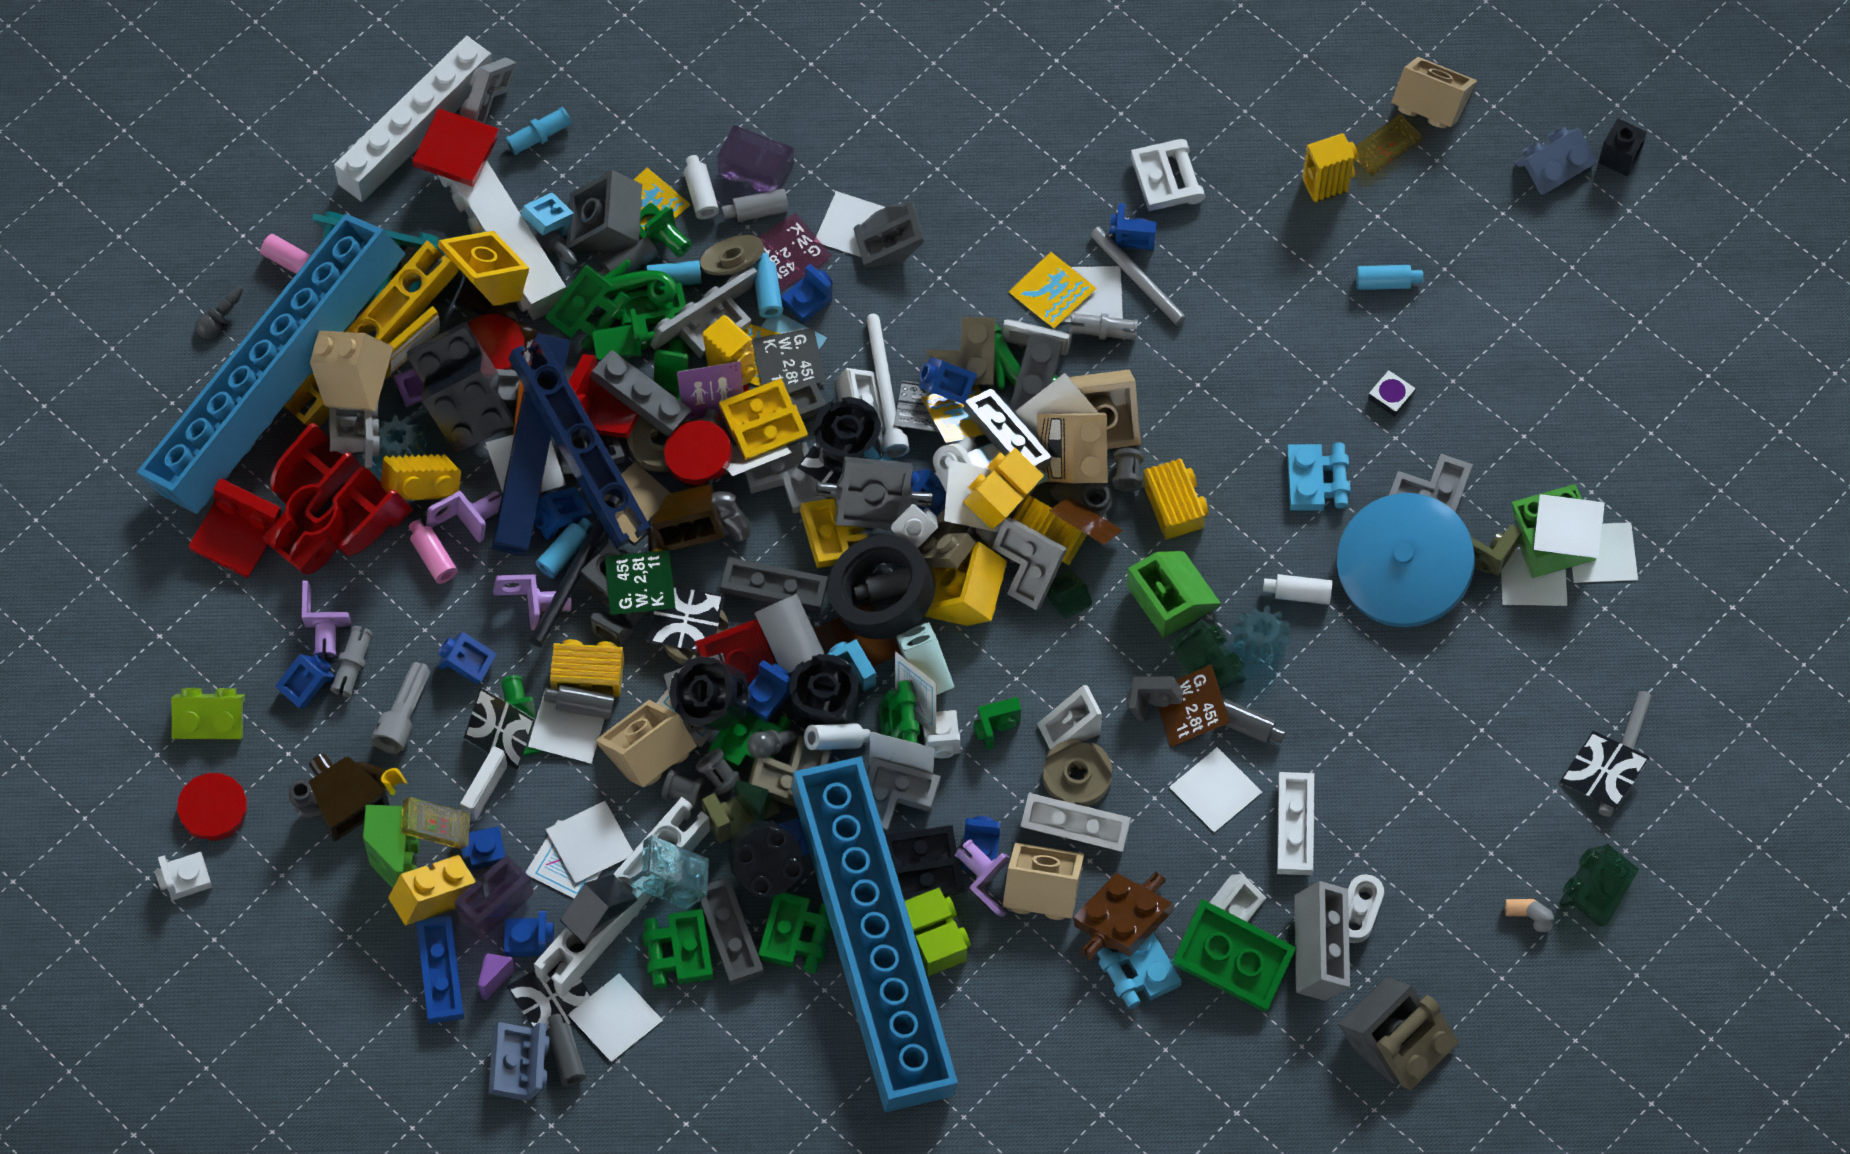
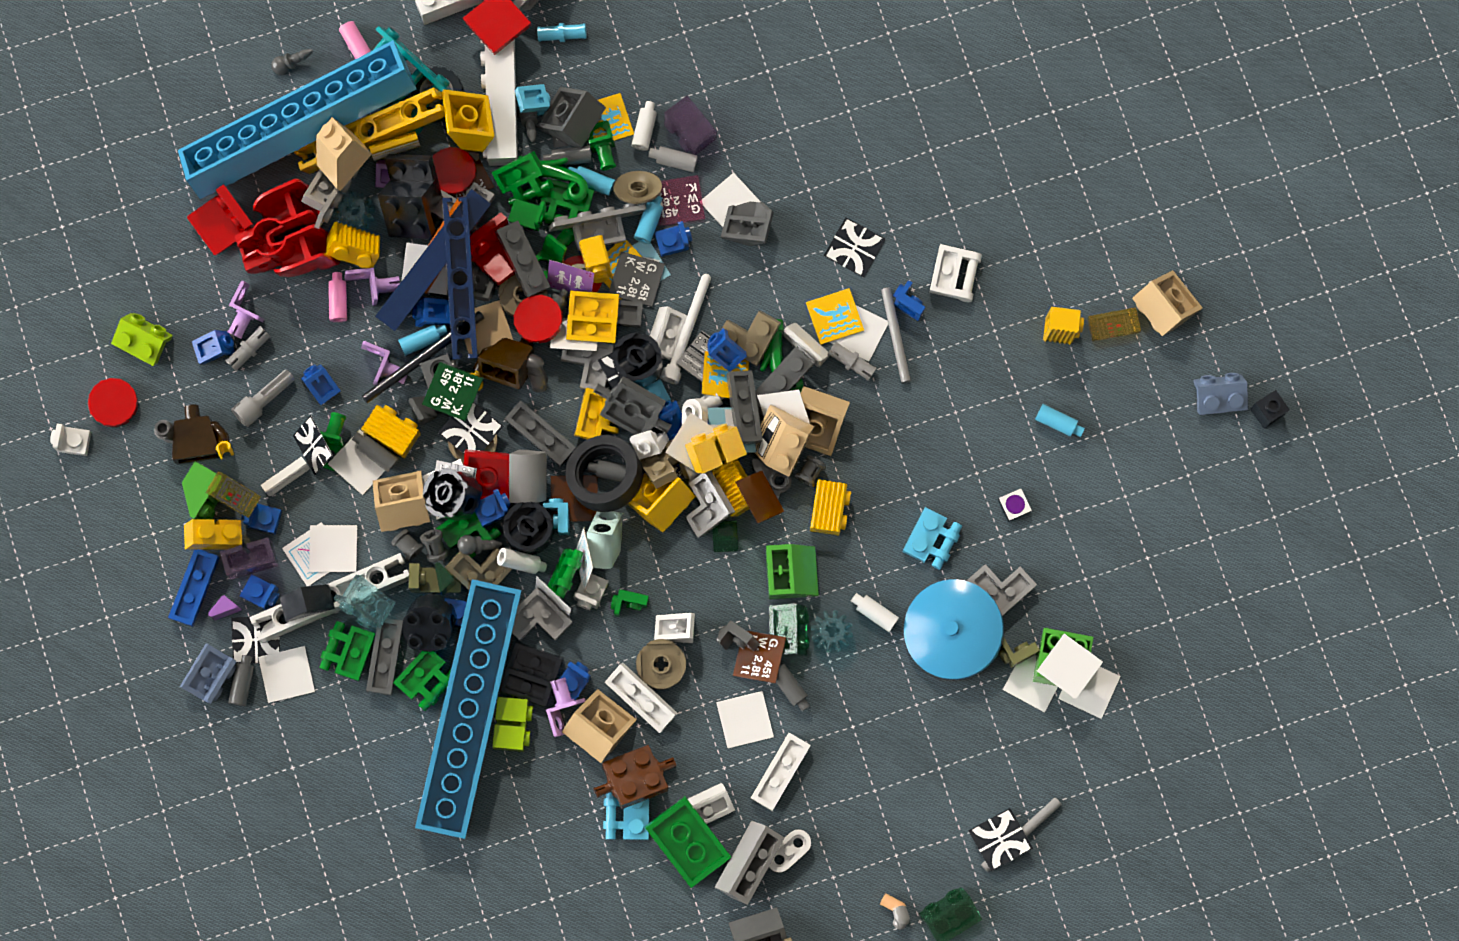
camera: 25 degrees right, 15 degrees up
none -> sticker [824,217,886,278]

